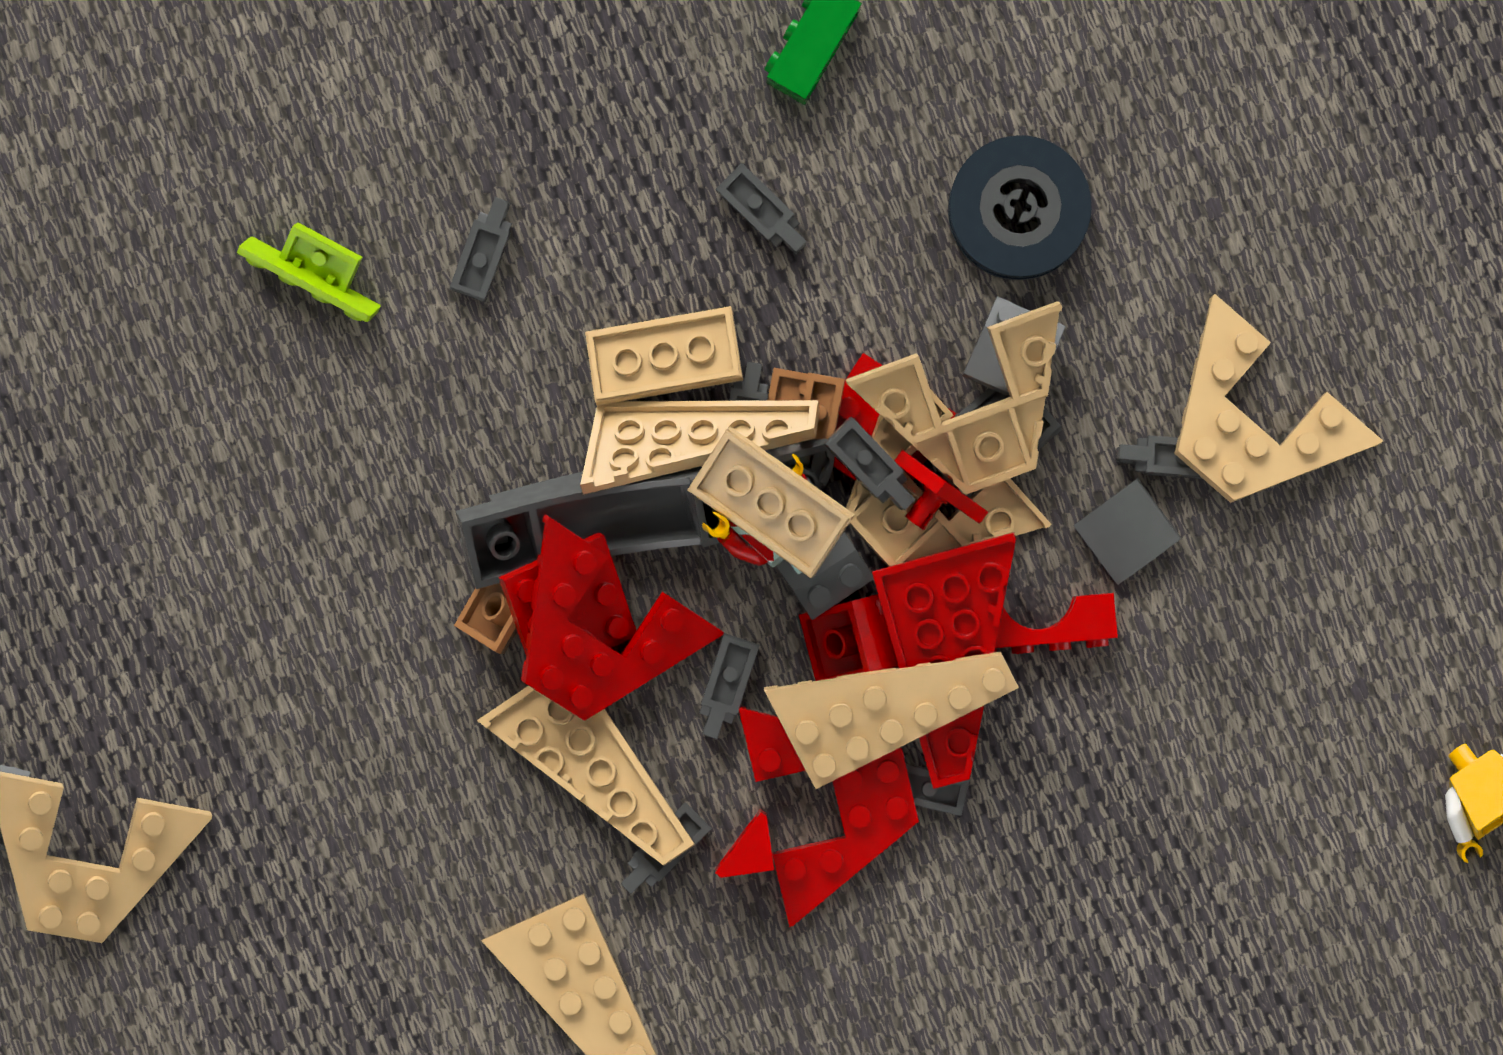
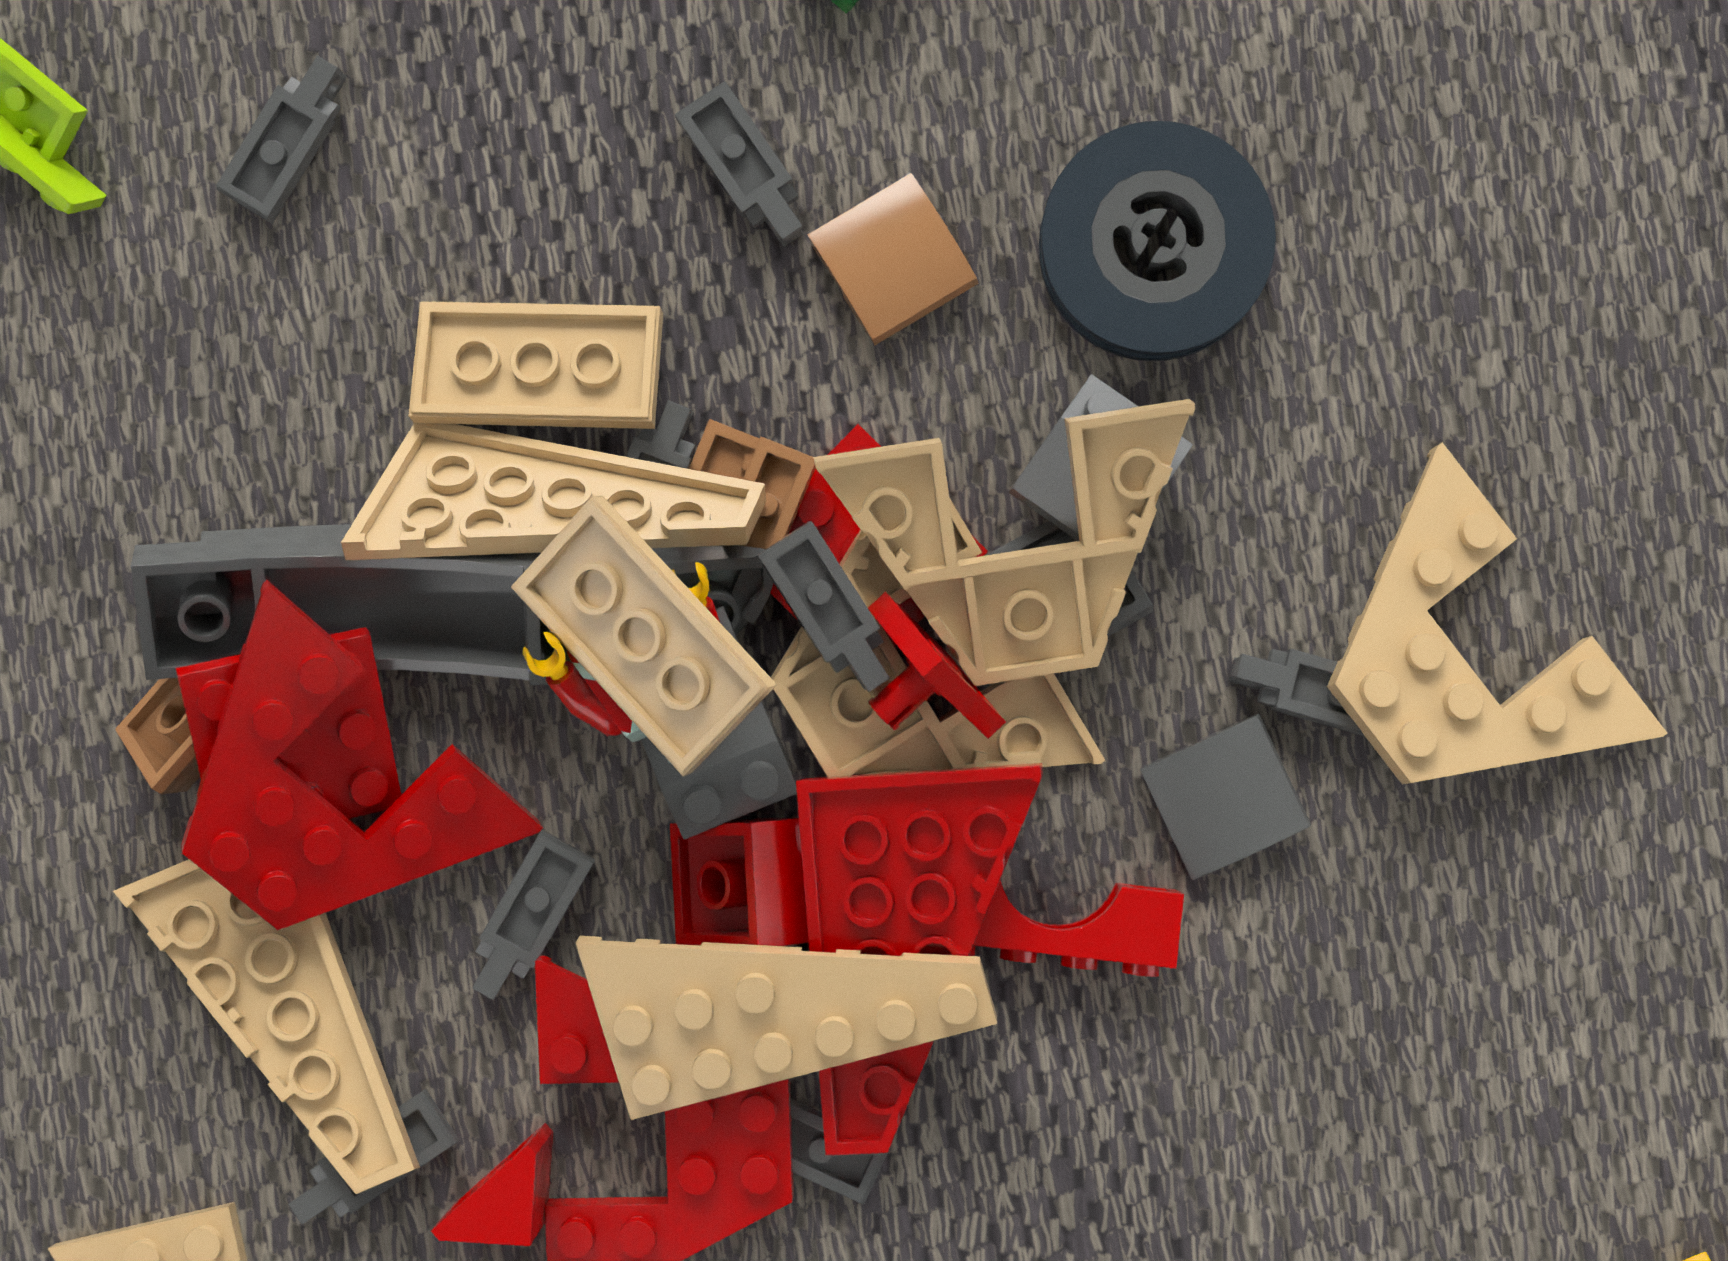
camera: 15 degrees right, 0 degrees up
none -> medium nougat slope [807,173,979,345]

